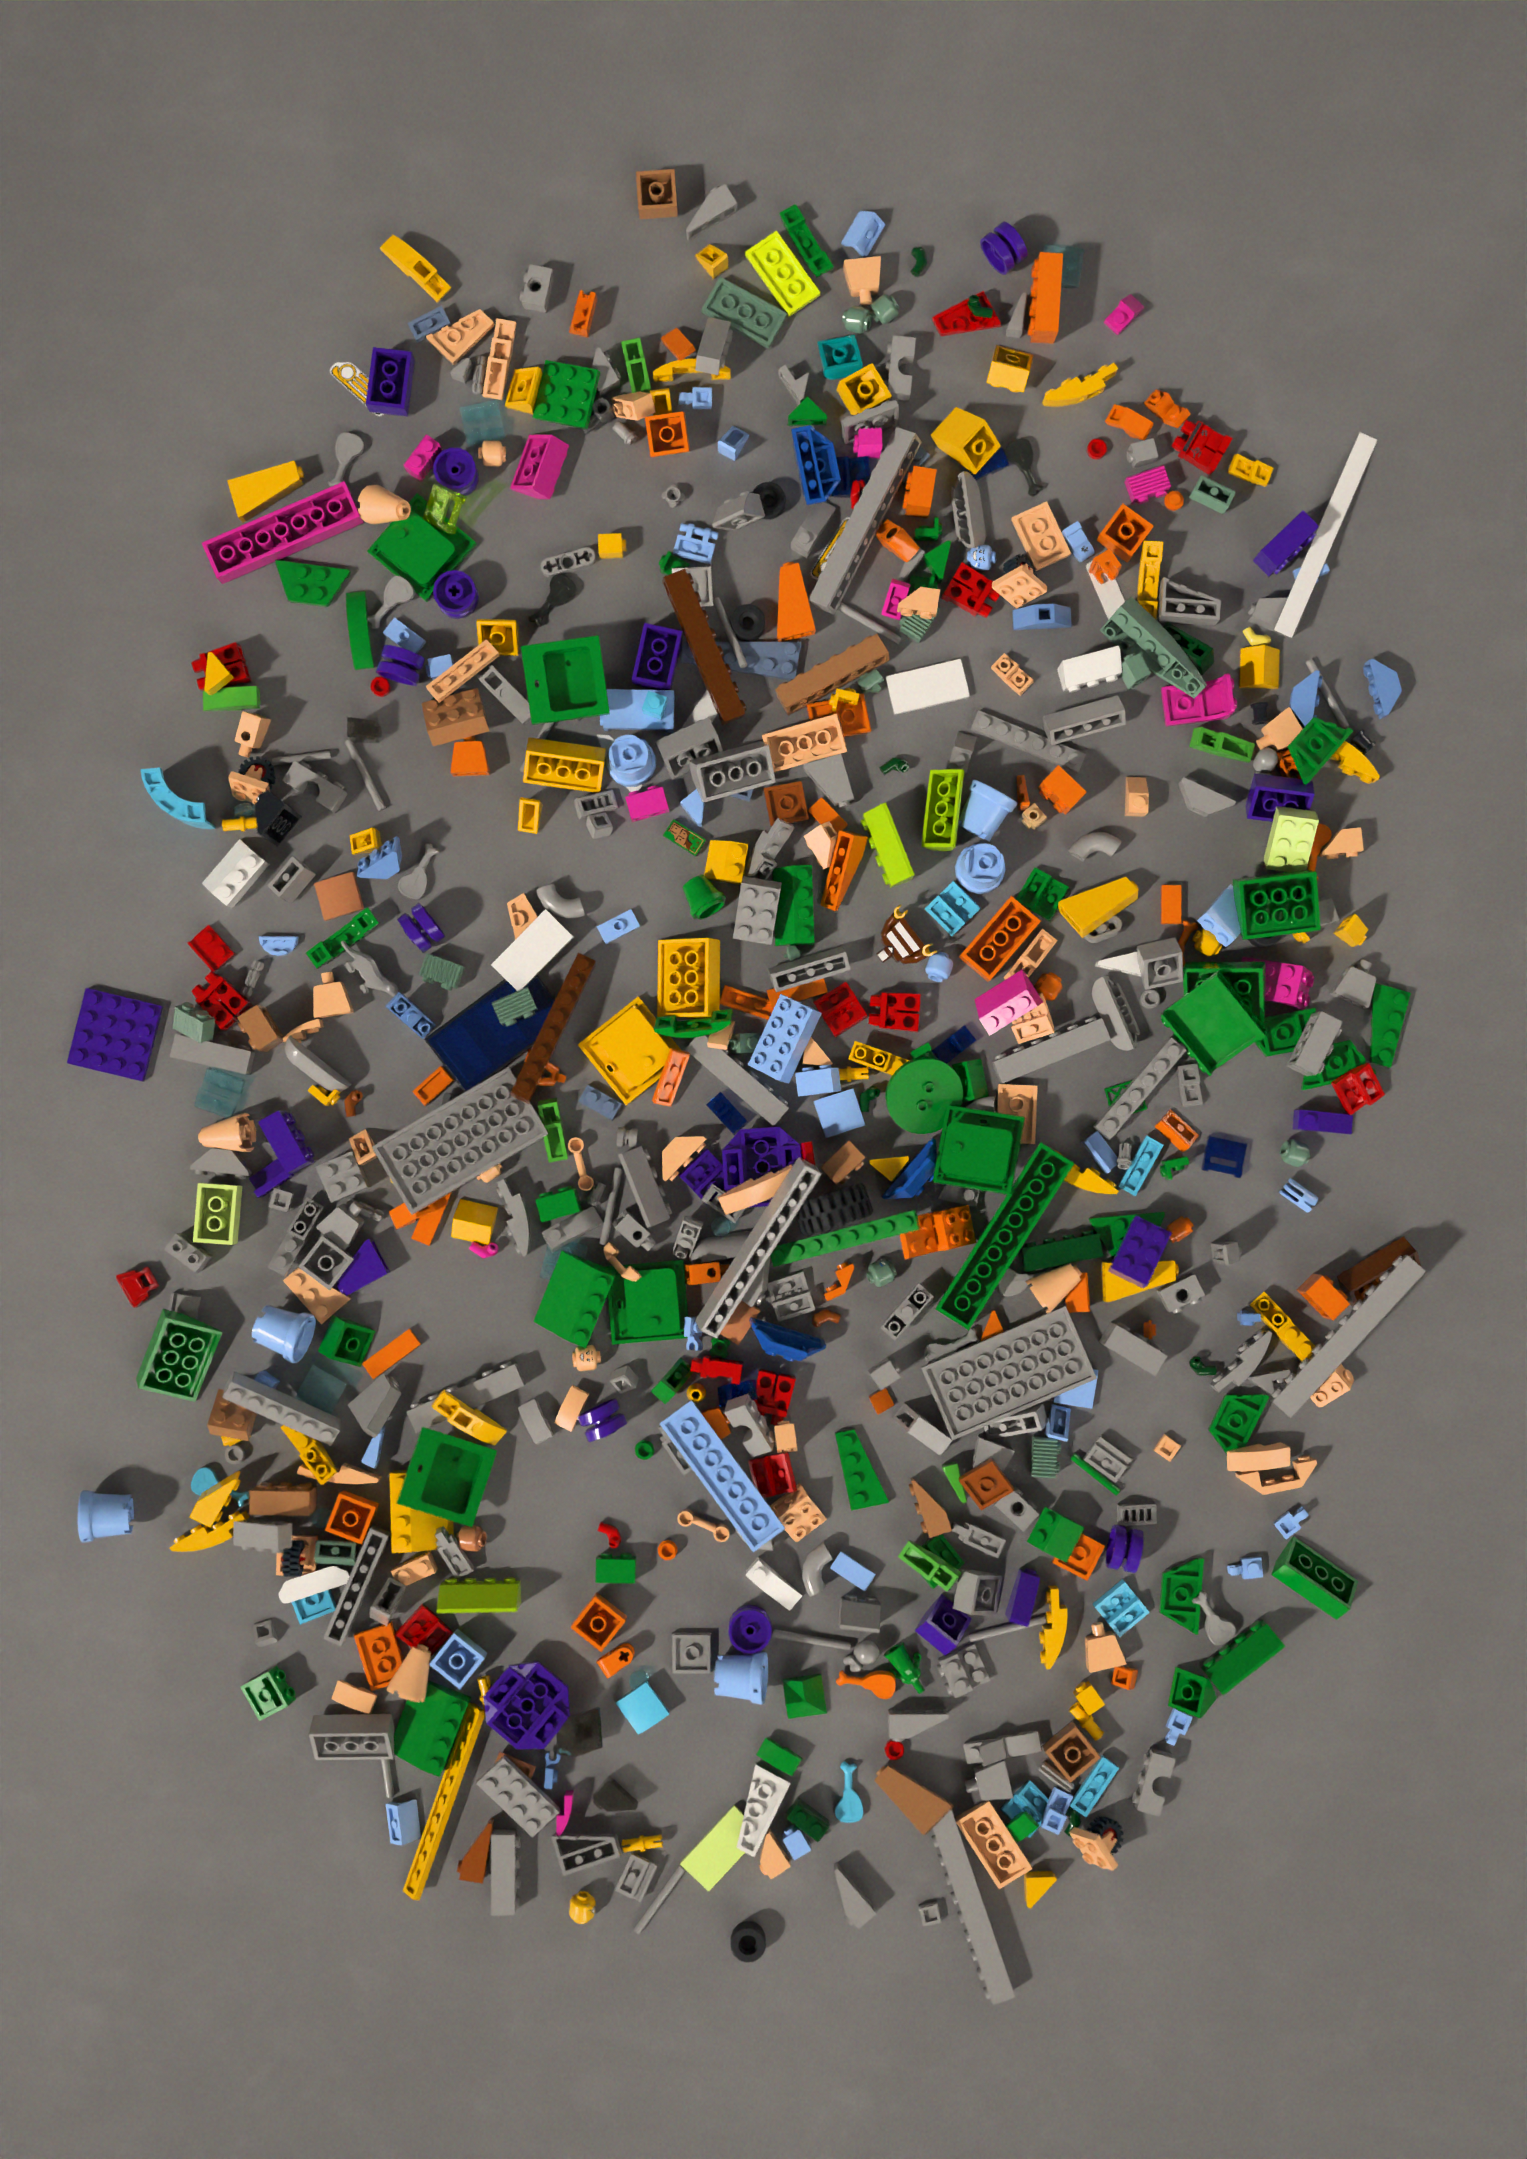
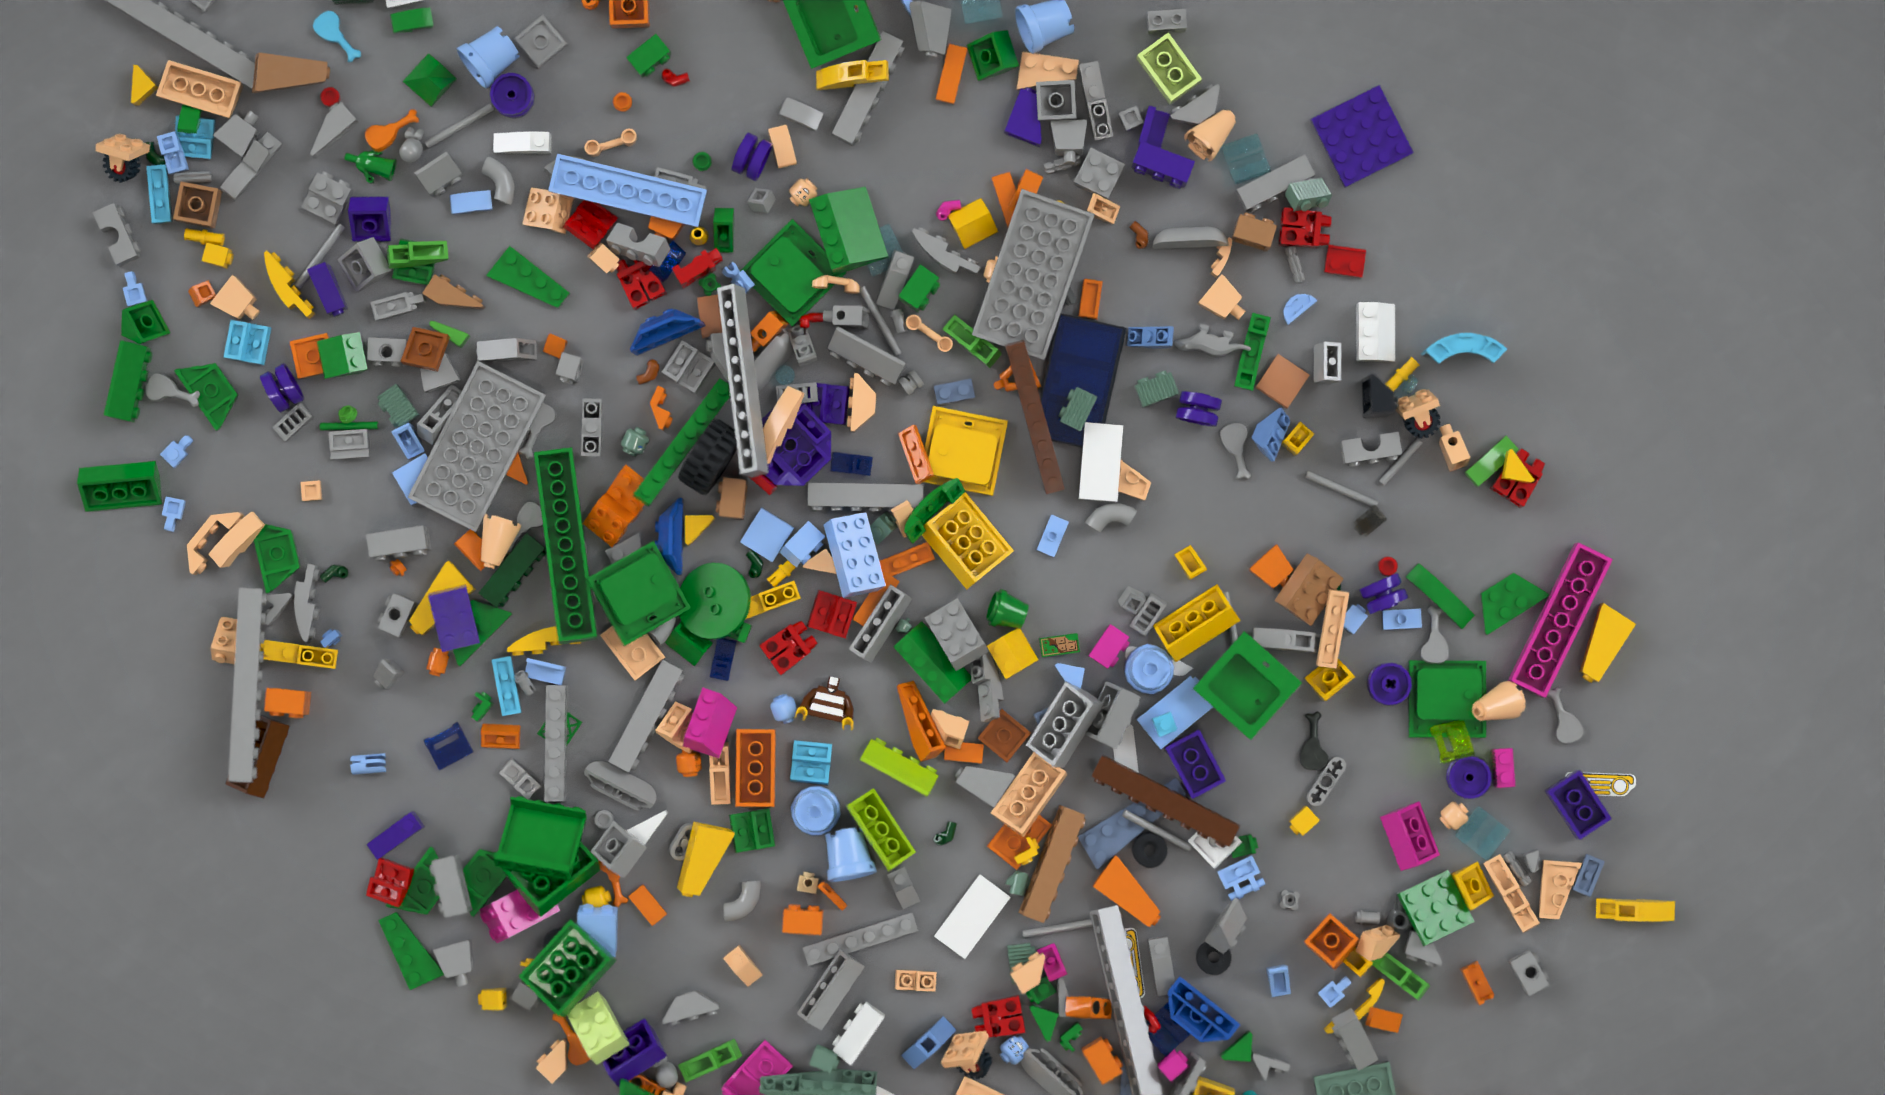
camera: 145 degrees right, 0 degrees up
yellow bracket [307,1085,341,1106] -> none
sand green head [1280,1139,1311,1167] -> none
none -> bright green plate [338,405,357,423]
none -> red arm [799,313,824,328]

